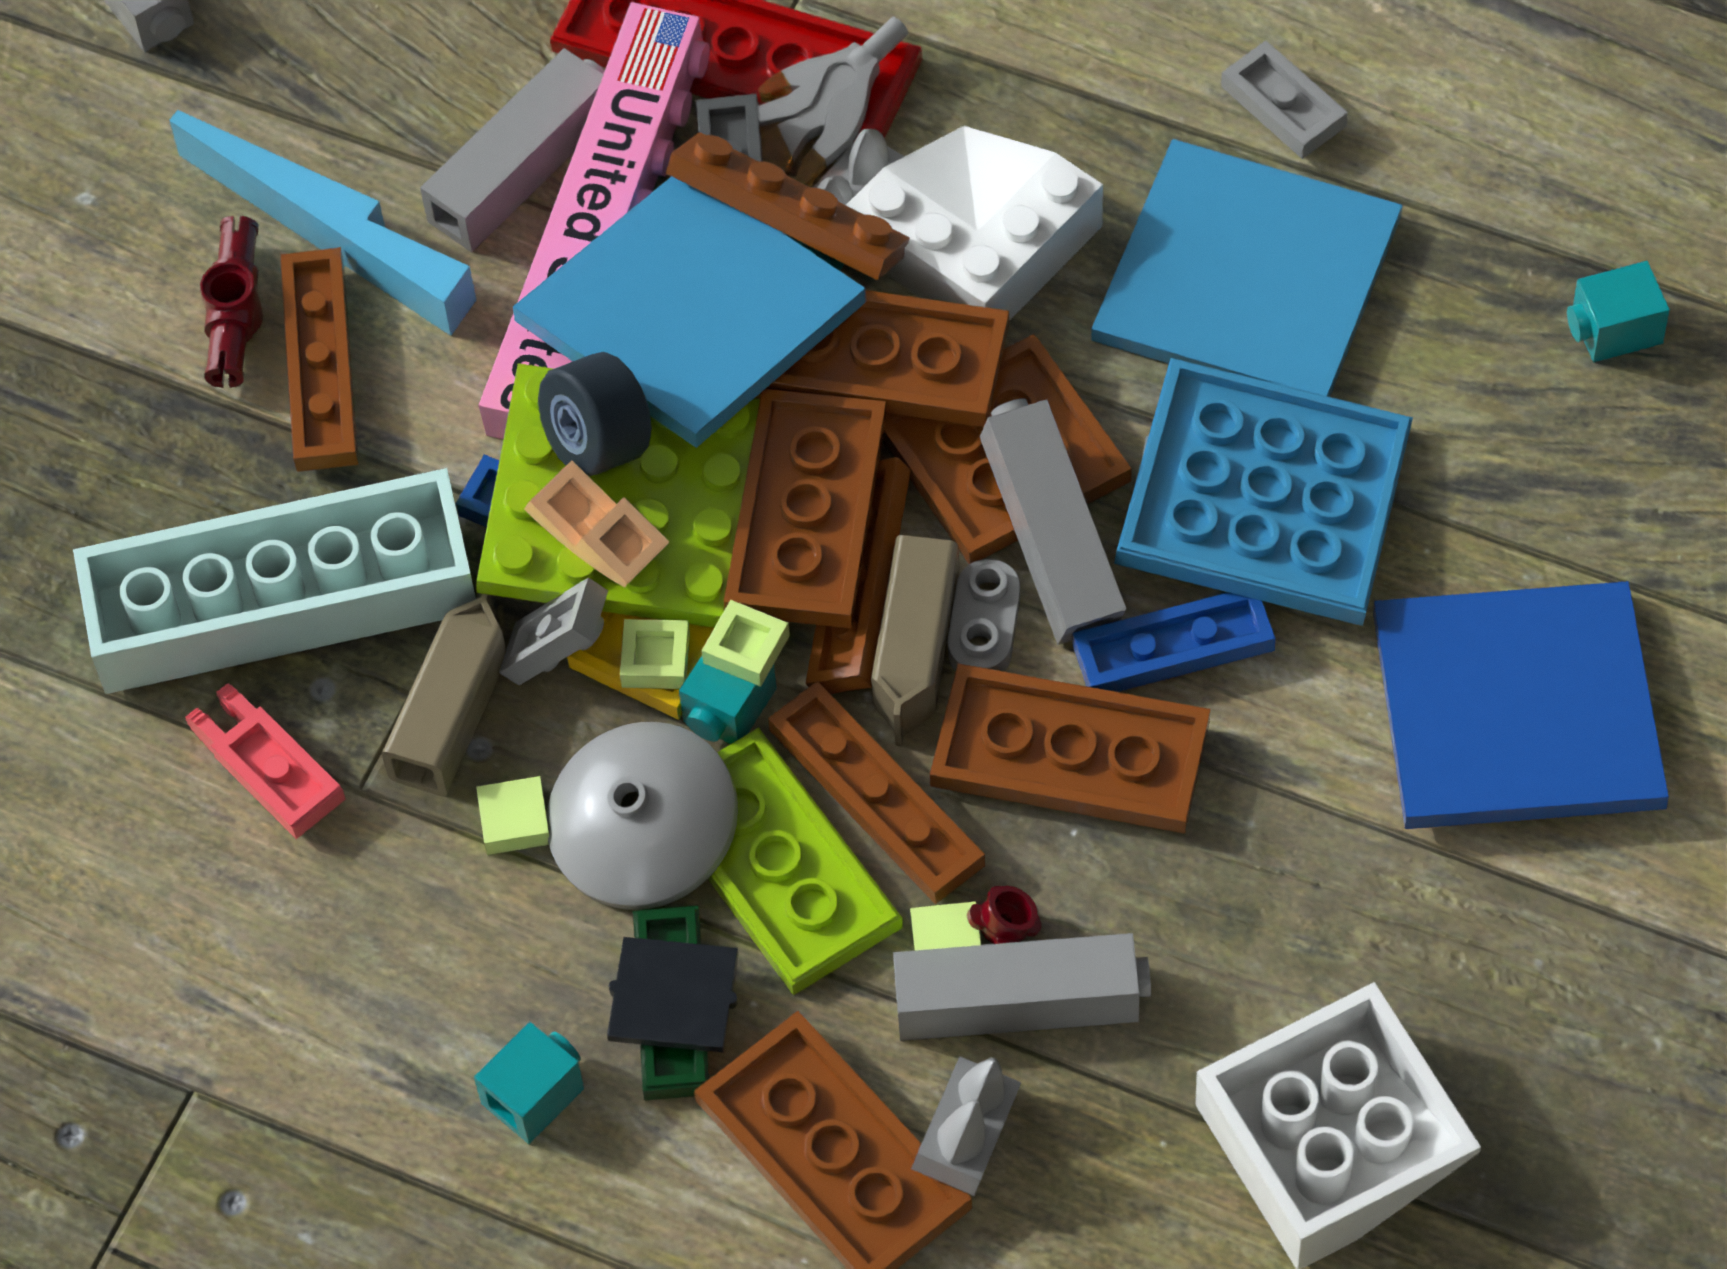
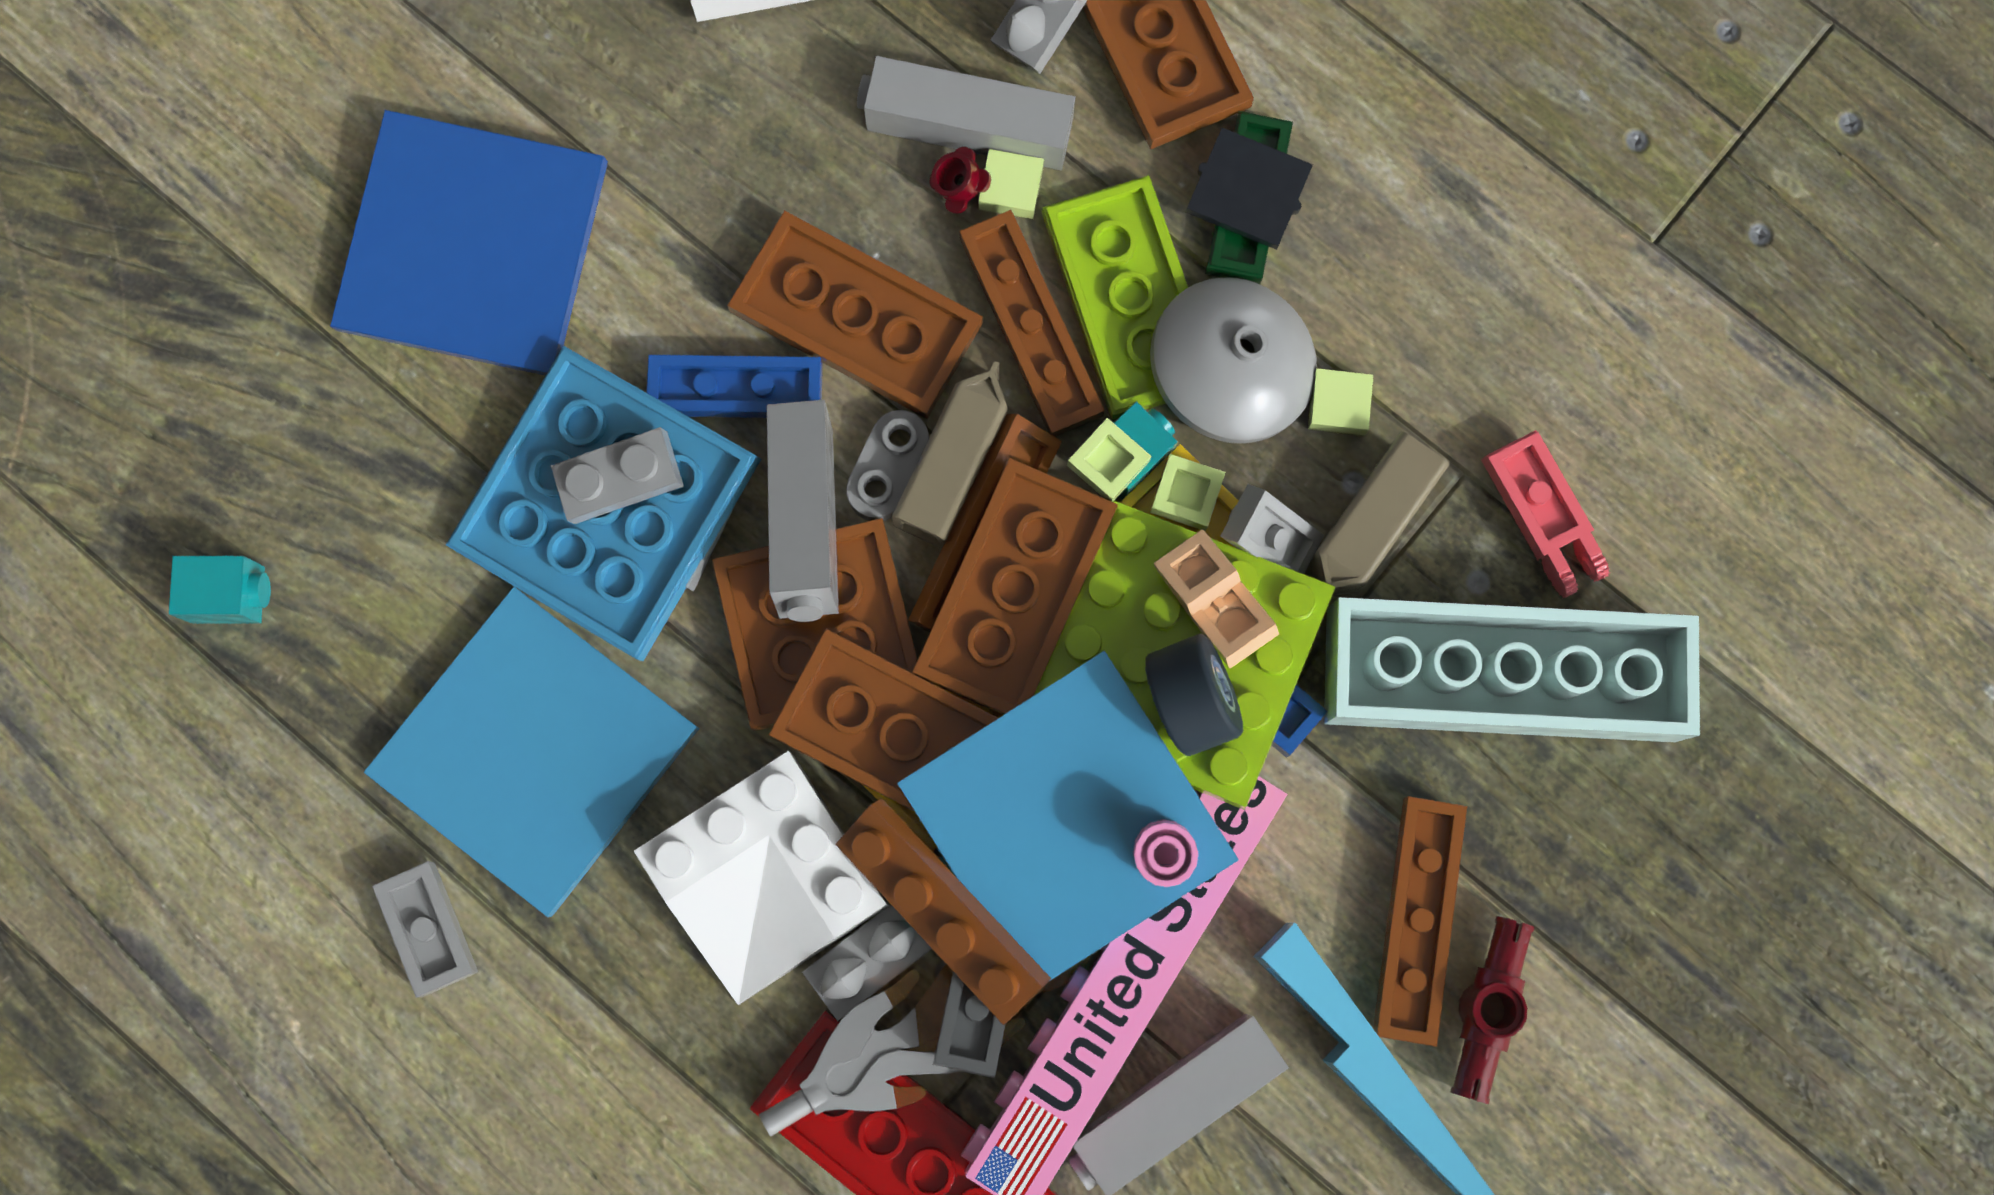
camera: 170 degrees left, 20 degrees up
teal brick [474,1021,584,1144] -> none
none -> light grey plate [551,427,684,524]
none -> bright pink wheel [1133,819,1198,887]

